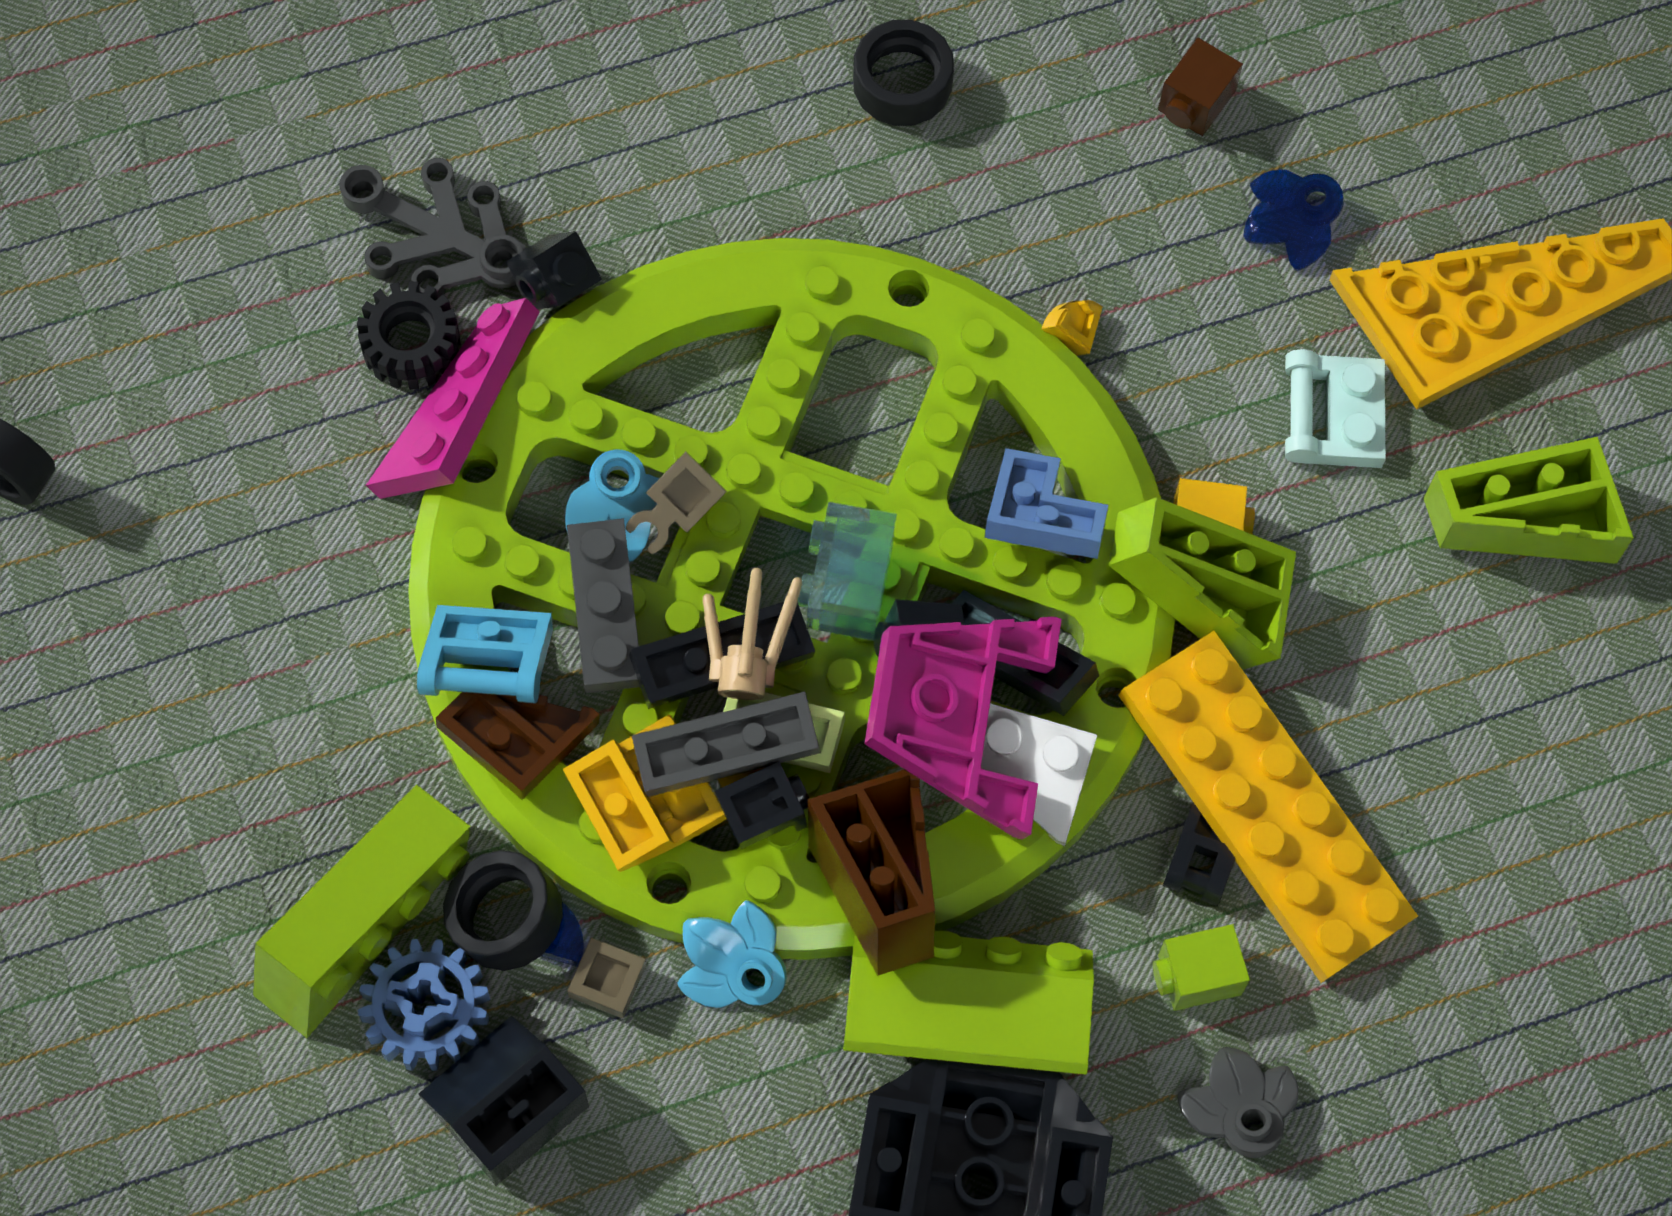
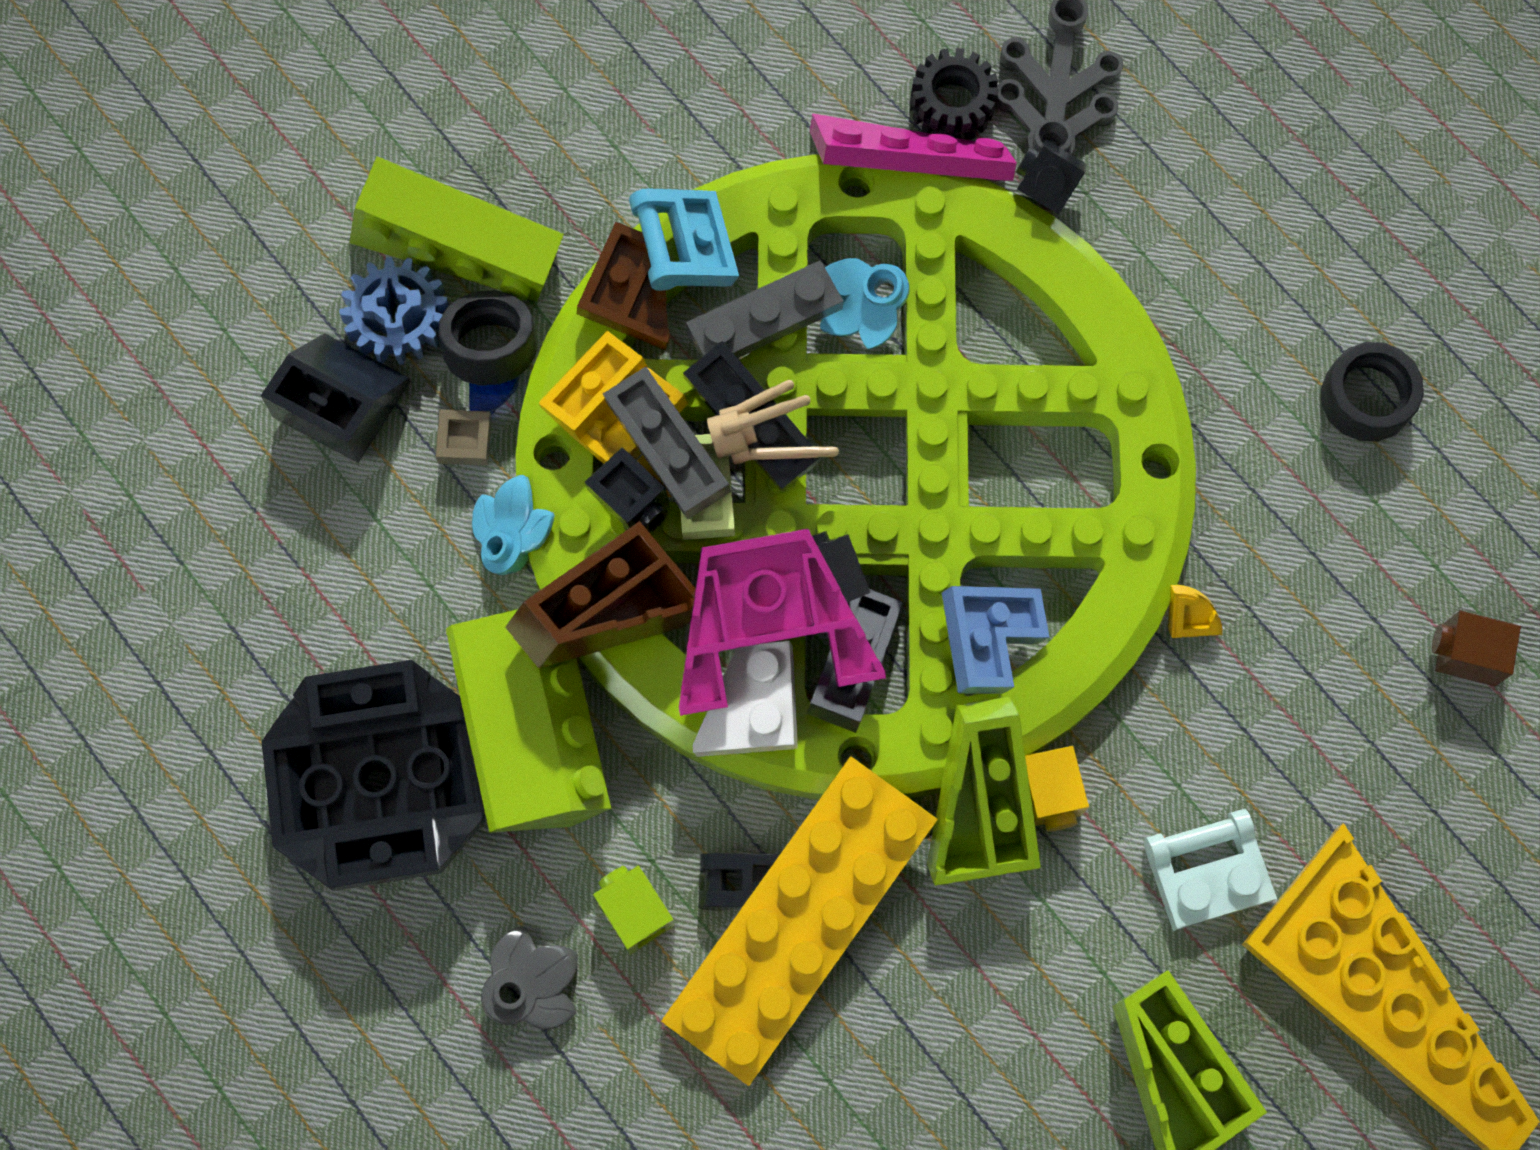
camera: 70 degrees right, 5 degrees up
dark tan plate [625,451,727,554] -> none
clear light blue brick [798,502,897,640] -> none
clear blue plate [1243,169,1344,271] -> none

